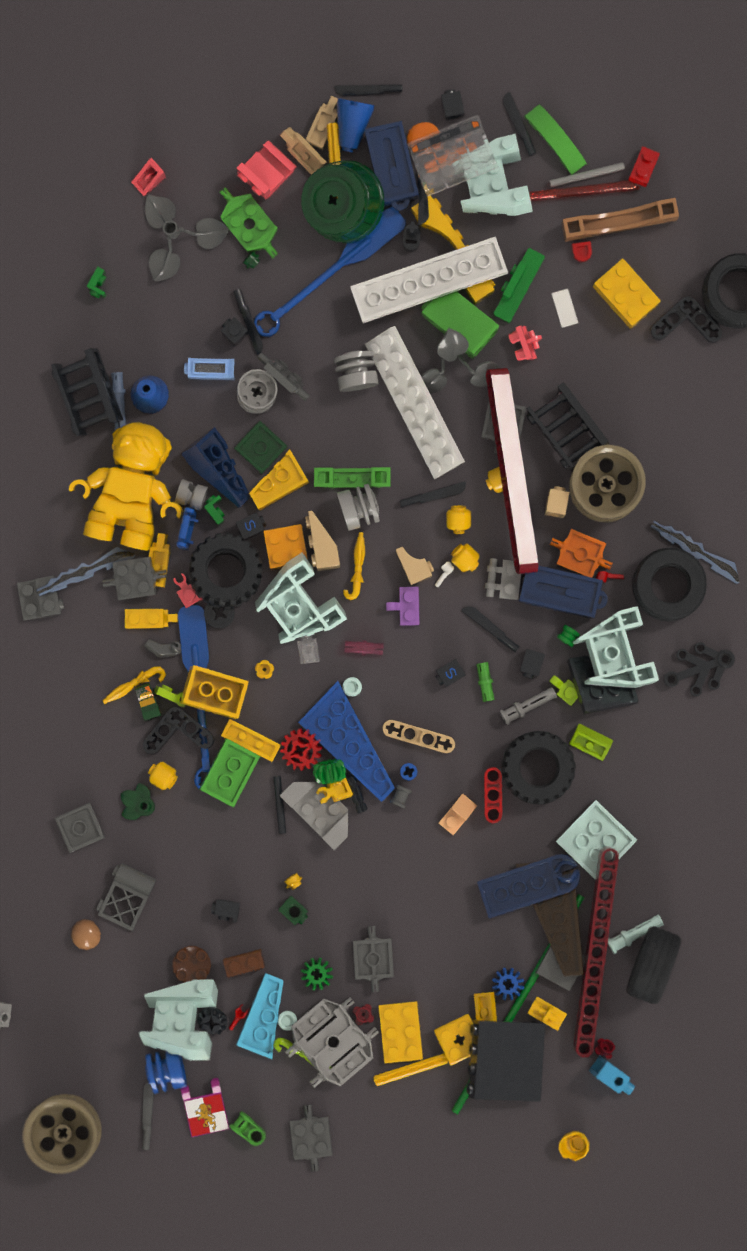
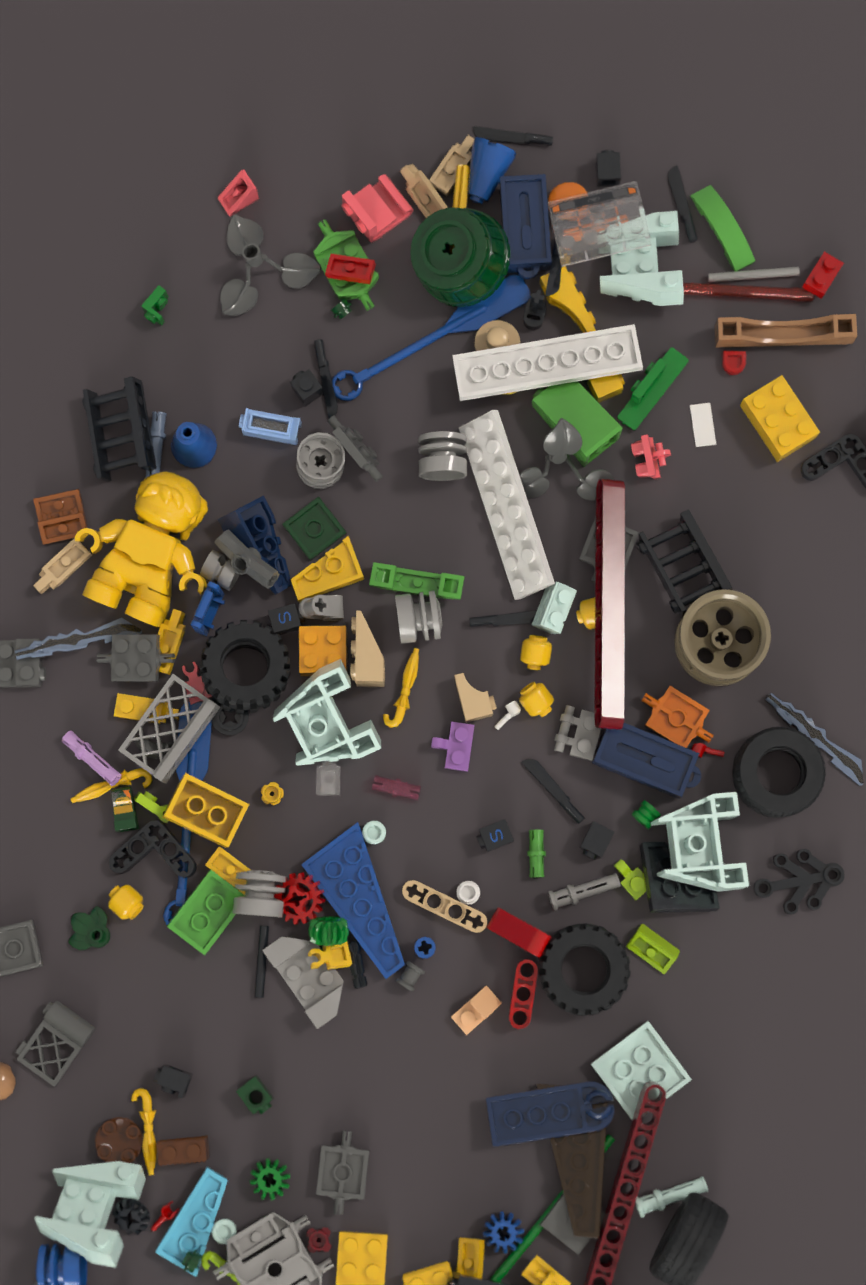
camera: 10 degrees right, 5 degrees down
green bracket [204,495,225,526] -> none
yellow plate [284,873,302,890] -> none
tan brick [544,486,569,518] -> none
none -> dark orange slope [33,489,87,545]
none -> tan hinge [33,538,92,594]
none -> lavender pin [61,731,122,786]
none -> light grey fence [118,674,220,784]
none -> yellow piece [131,1088,157,1175]
none -> dark green plate [181,1249,202,1273]
none -> dark grey piece [215,529,280,589]
none -> light grey wheel [233,870,286,917]
none -> light grey piece [299,595,344,621]
none -> red plate [325,254,376,284]
none -> white plate [457,881,480,905]
none -> tan plate [475,320,520,351]
none -> red beam [486,907,551,958]
none -> light aqua brick [532,582,577,634]

